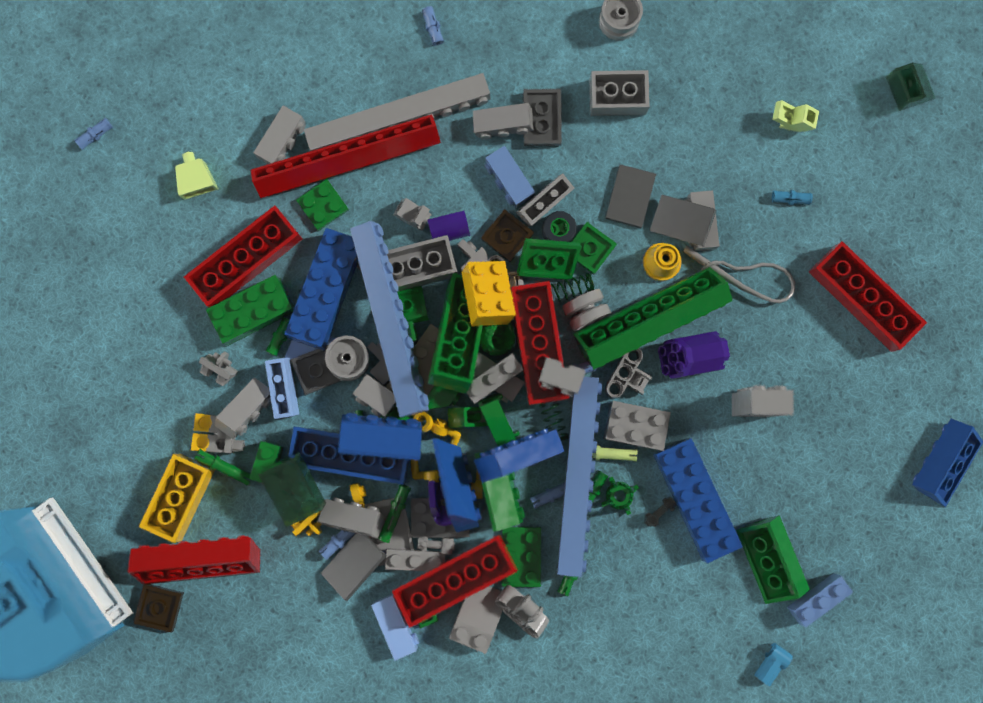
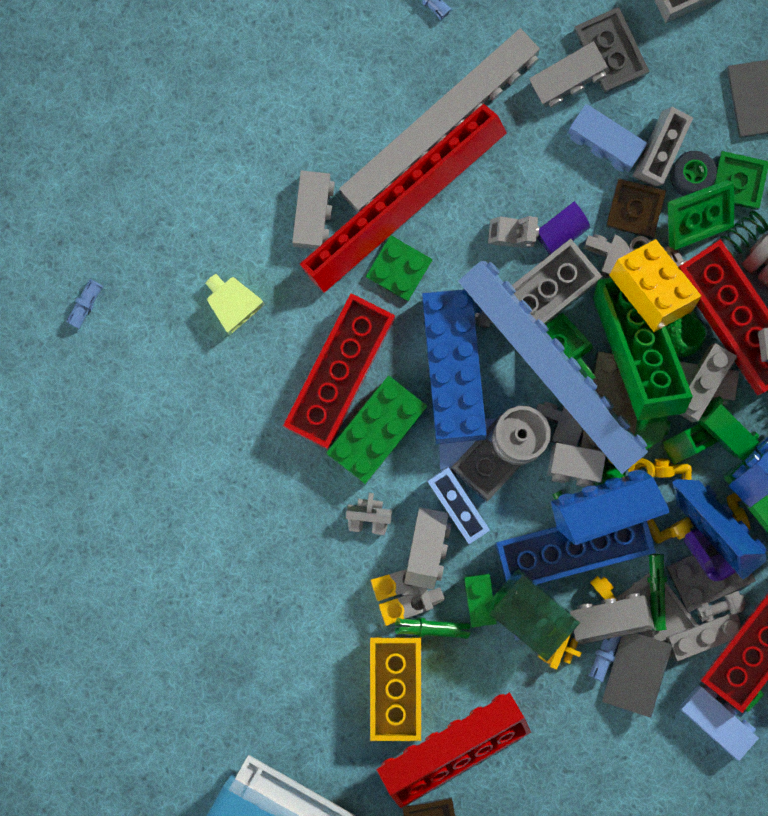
camera: 25 degrees left, 0 degrees up
green pin [265,317,290,357] -> none

